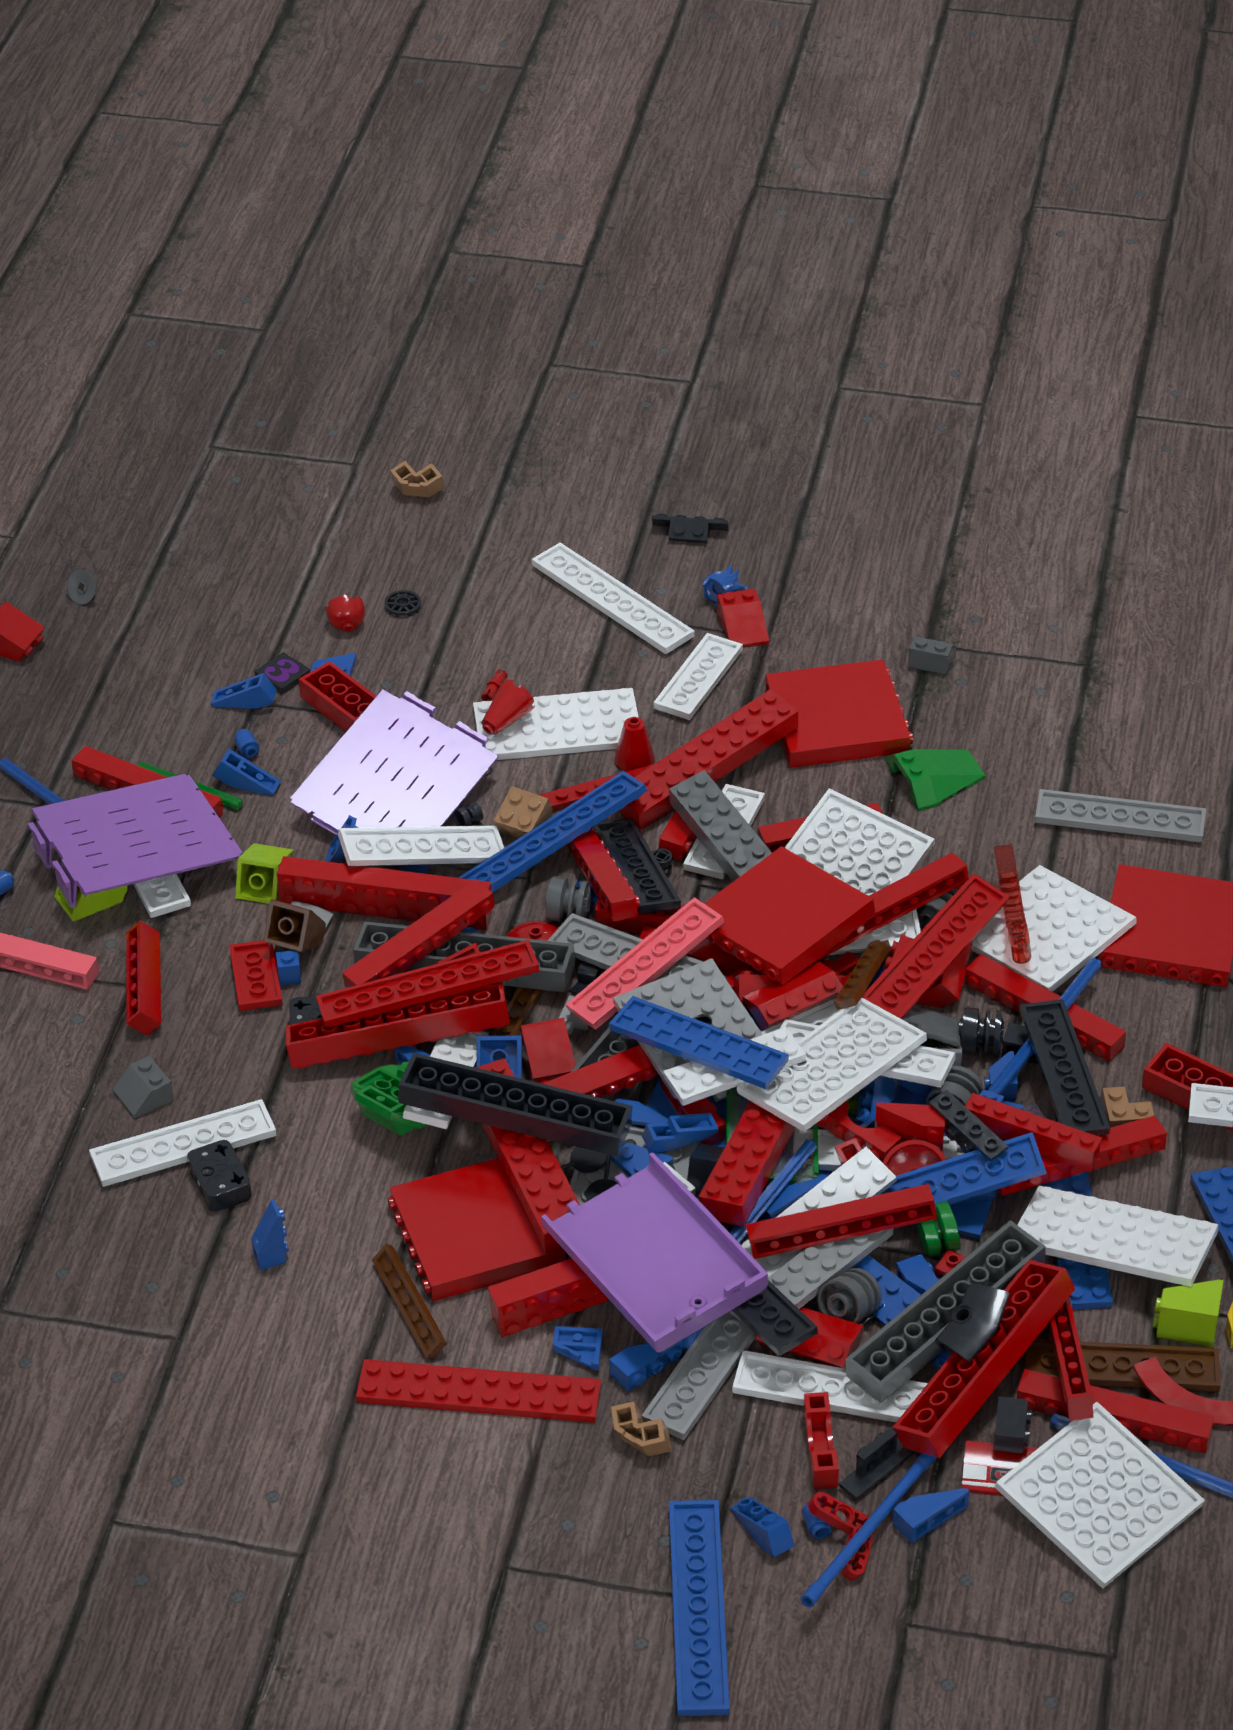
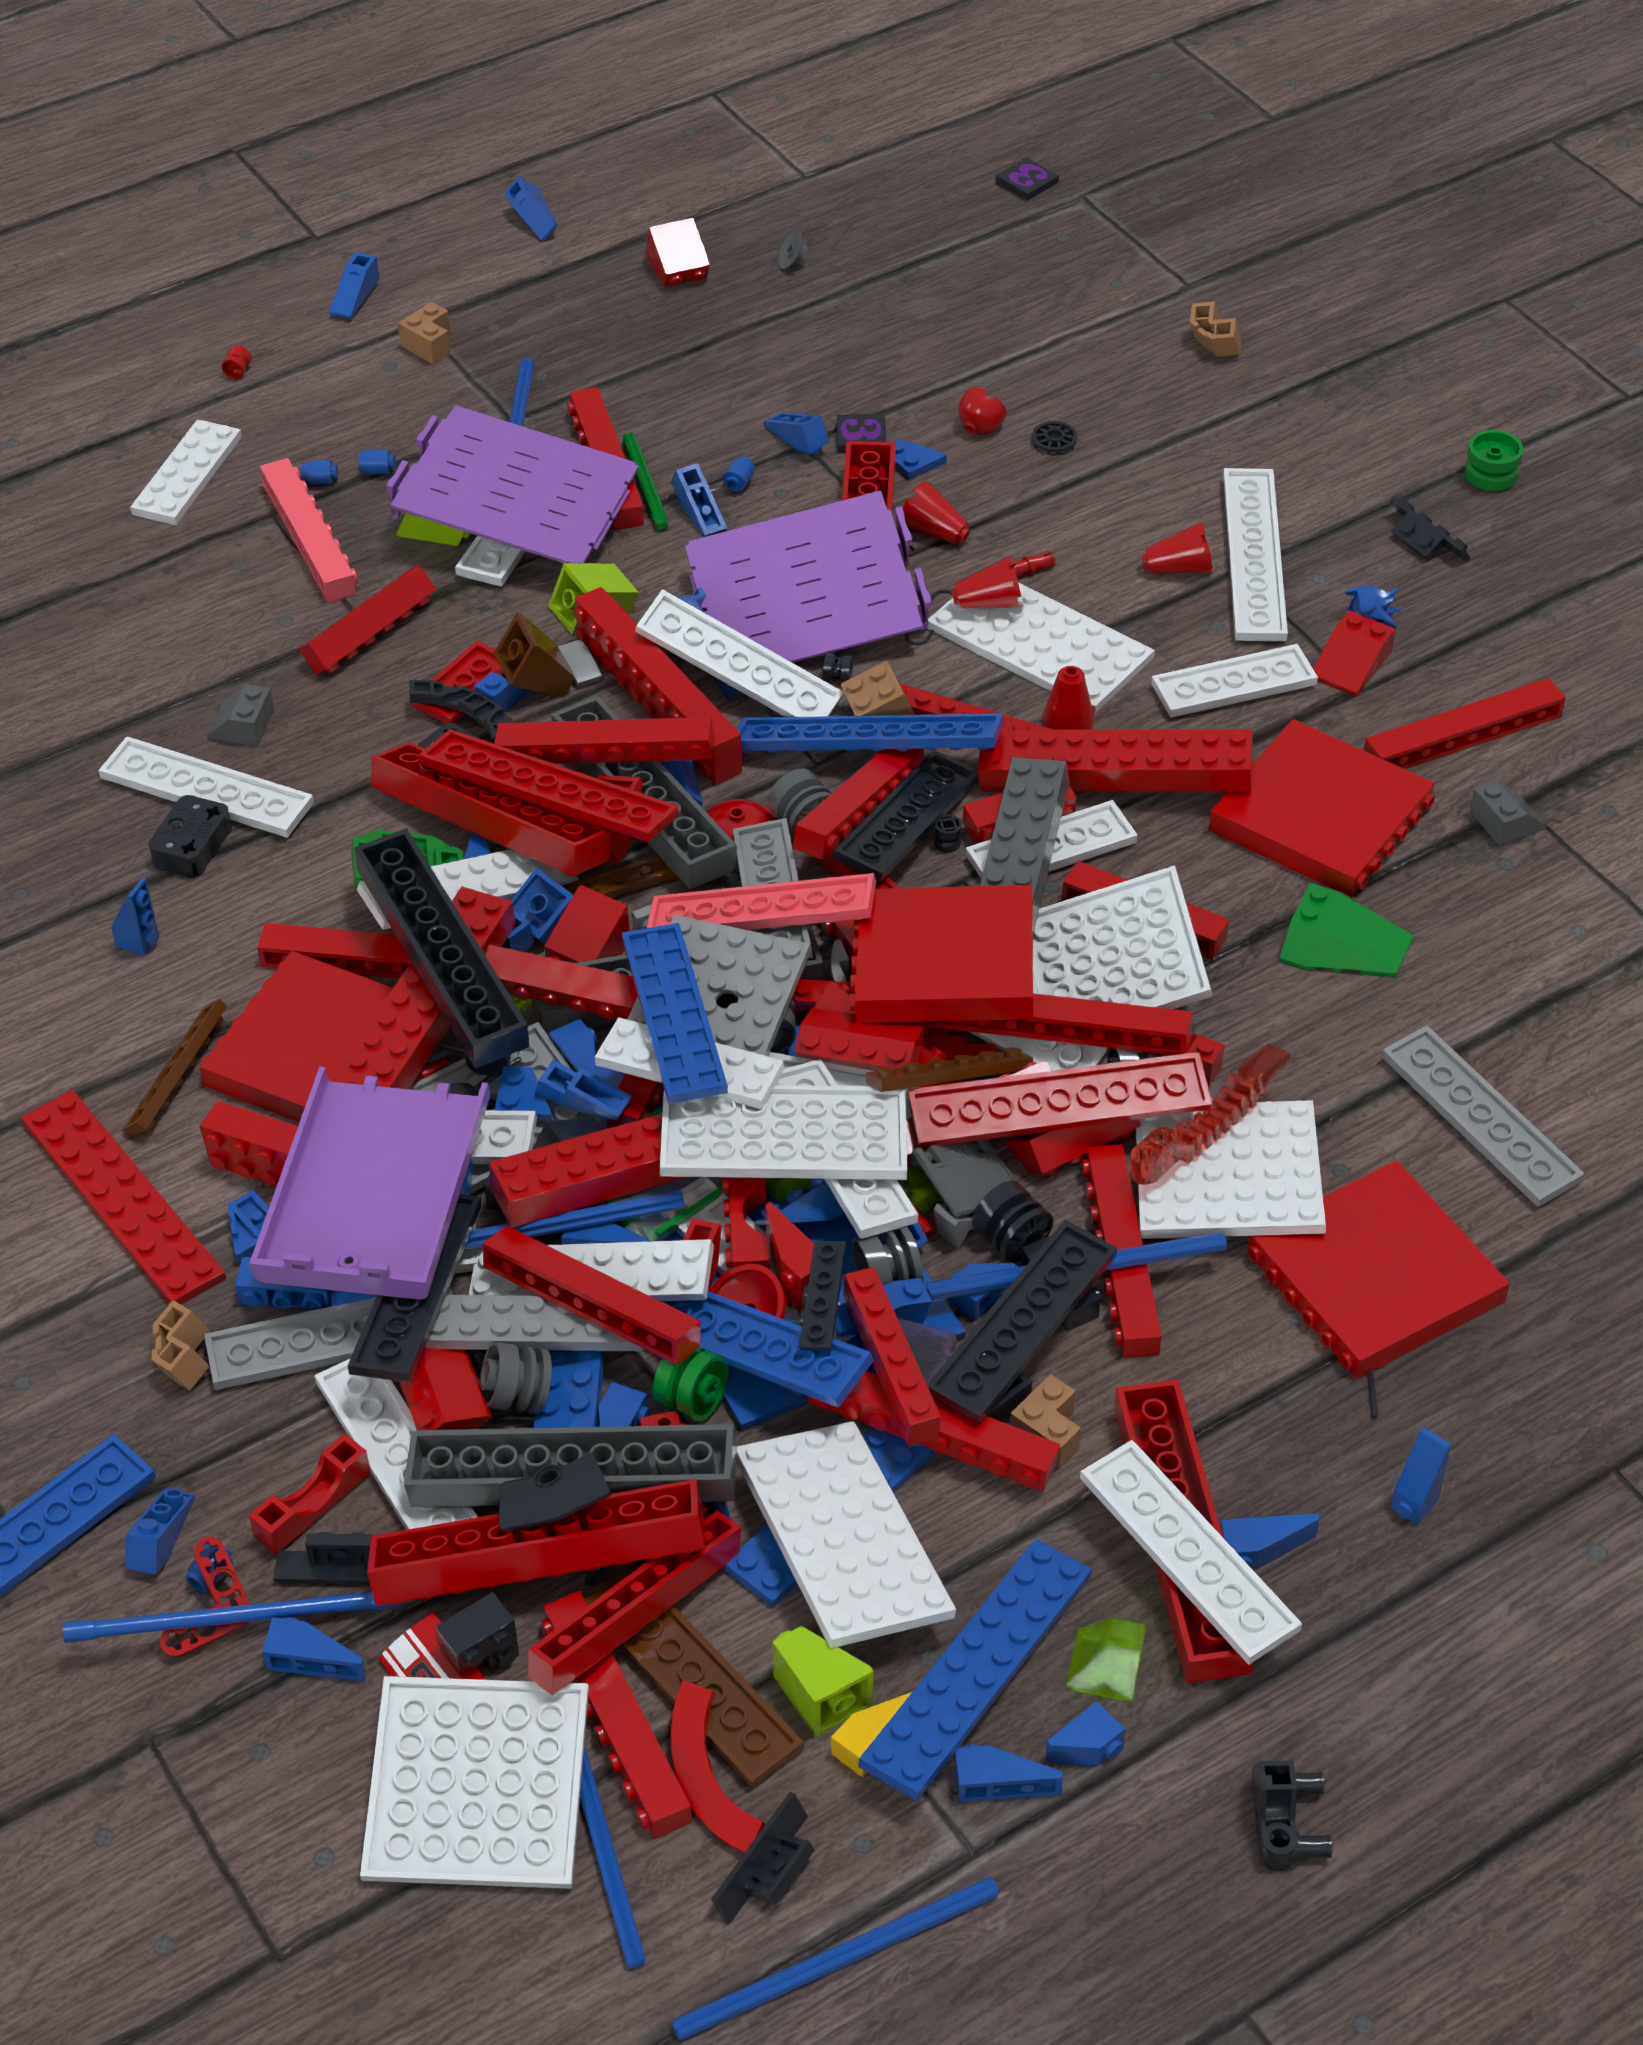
camera: 45 degrees right, 5 degrees up
none -> red brick [257,923,411,979]
none -> black tile [409,680,514,744]
none -> red cone [902,481,970,545]
none -> black tile [995,157,1059,200]
none -> red cone [1142,522,1213,573]
none -> red brick [1364,678,1566,769]
none -> green wheel [1464,430,1524,491]

